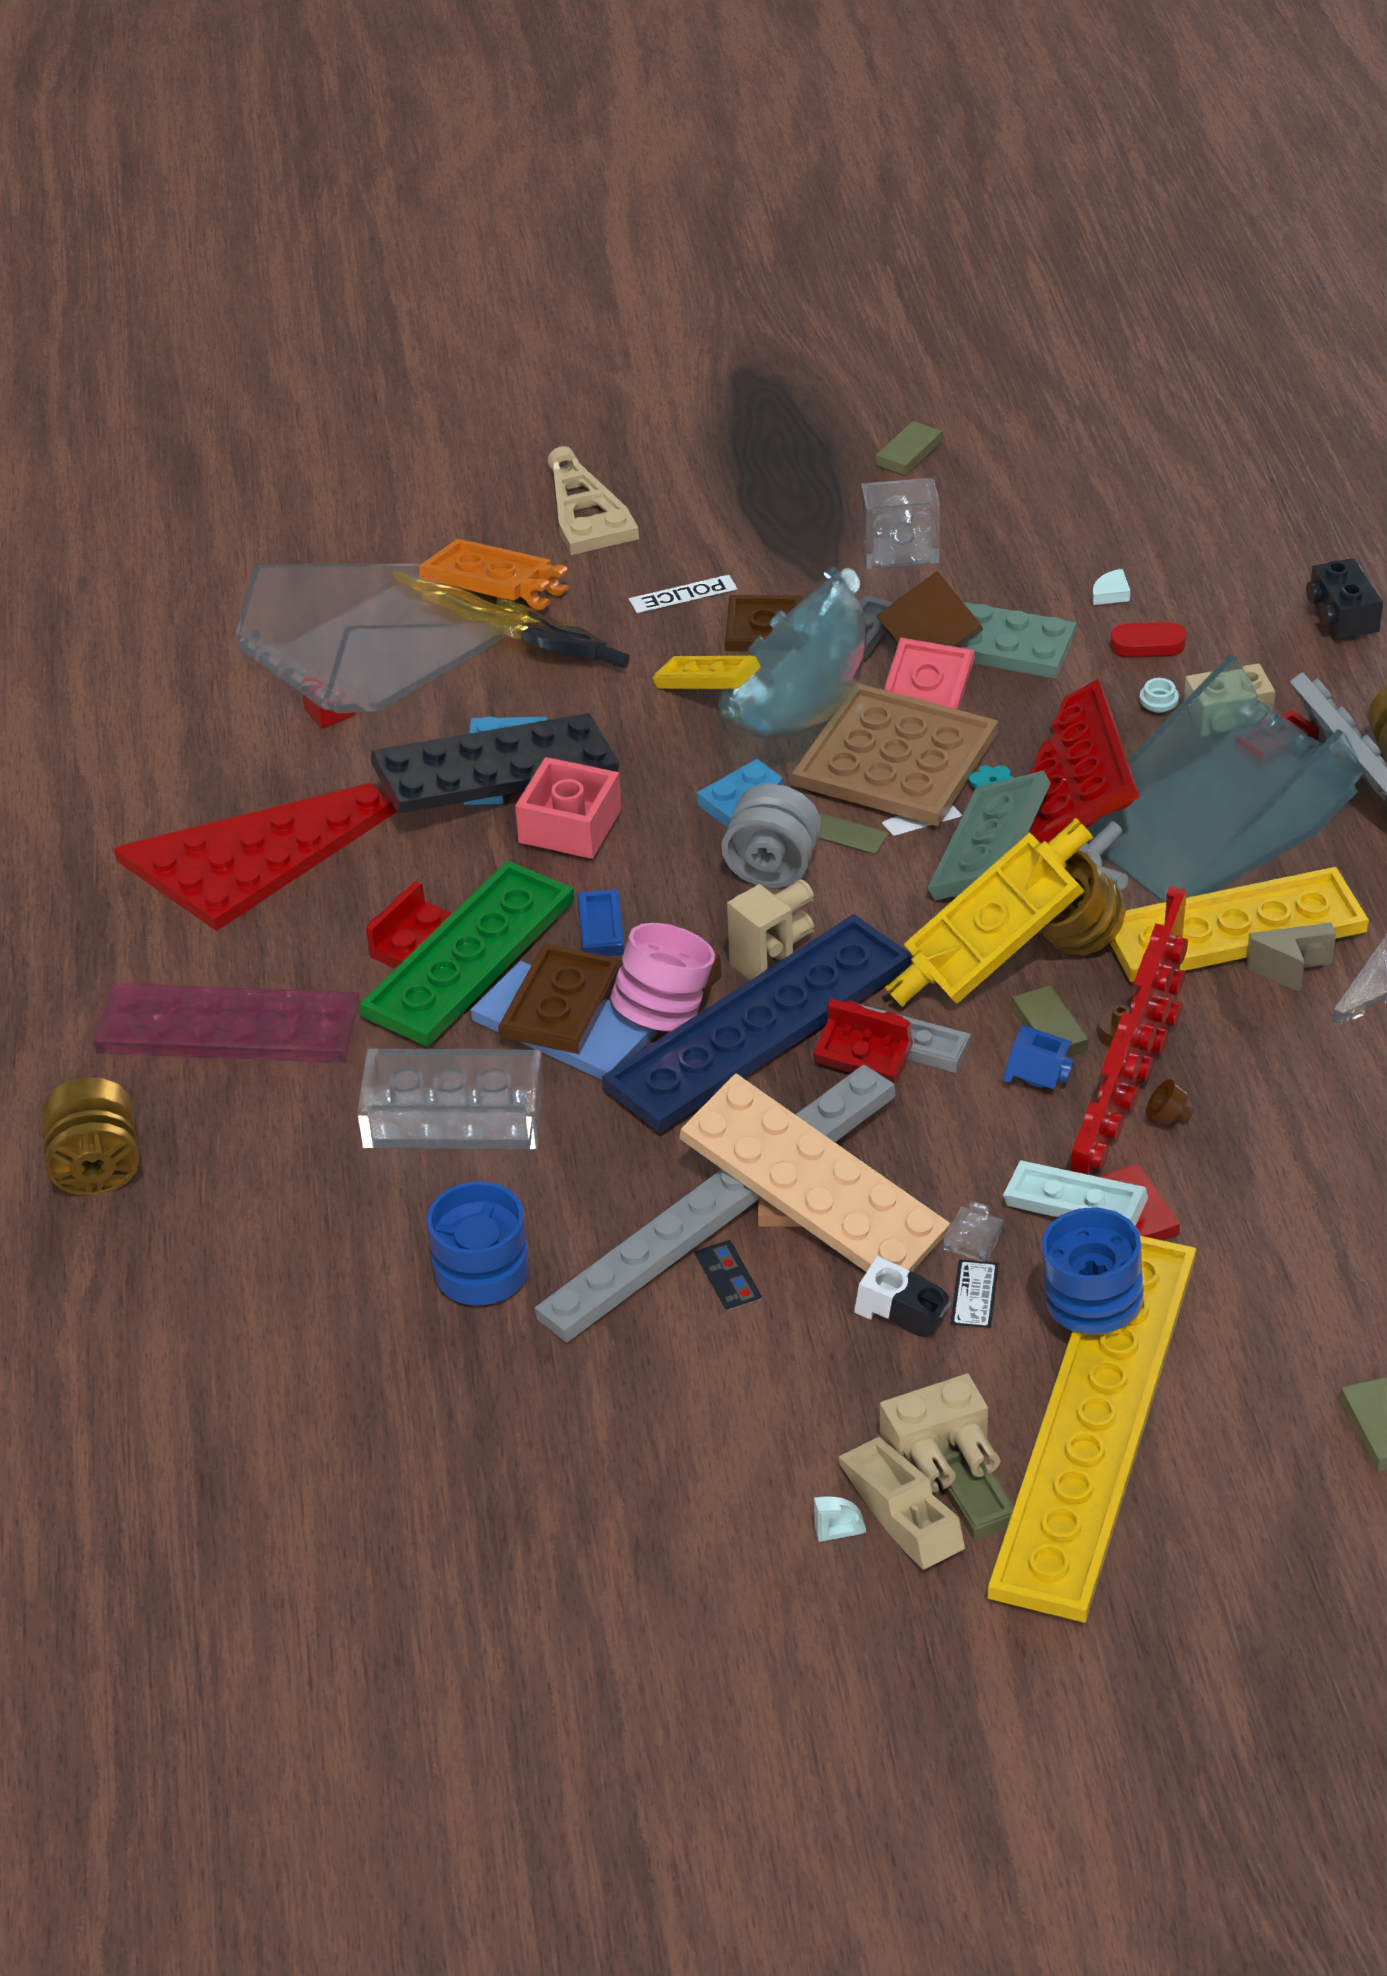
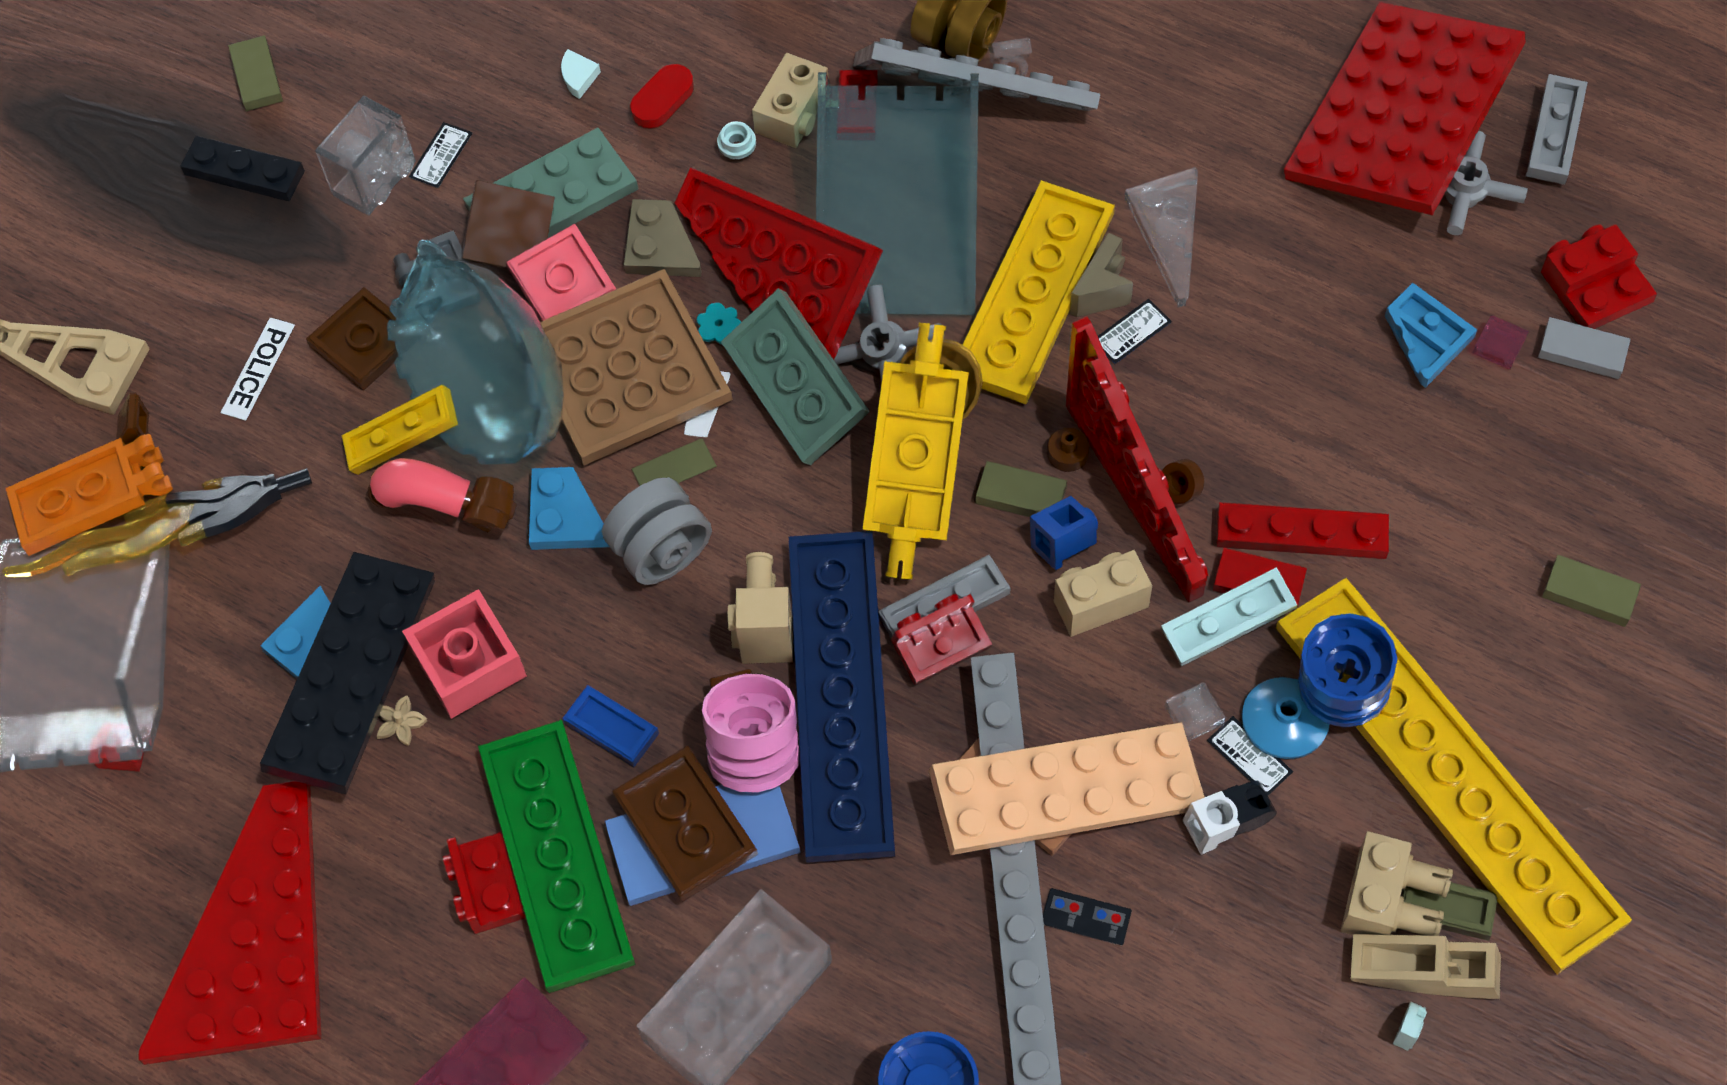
camera: 50 degrees left, 20 degrees up
none -> reddish brown slope [116,392,149,445]
none -> black plate [180,136,305,202]
none -> coral piece [367,458,517,533]
none -> tan plant [377,695,427,746]
none -> sticker [409,122,473,188]
none -> dark tan wing [624,199,702,277]
none -> tan brick [1054,550,1152,637]
none -> sticker [1098,299,1172,364]
none -> red plate [1216,502,1389,559]
none -> dark azure dish [1242,677,1330,759]

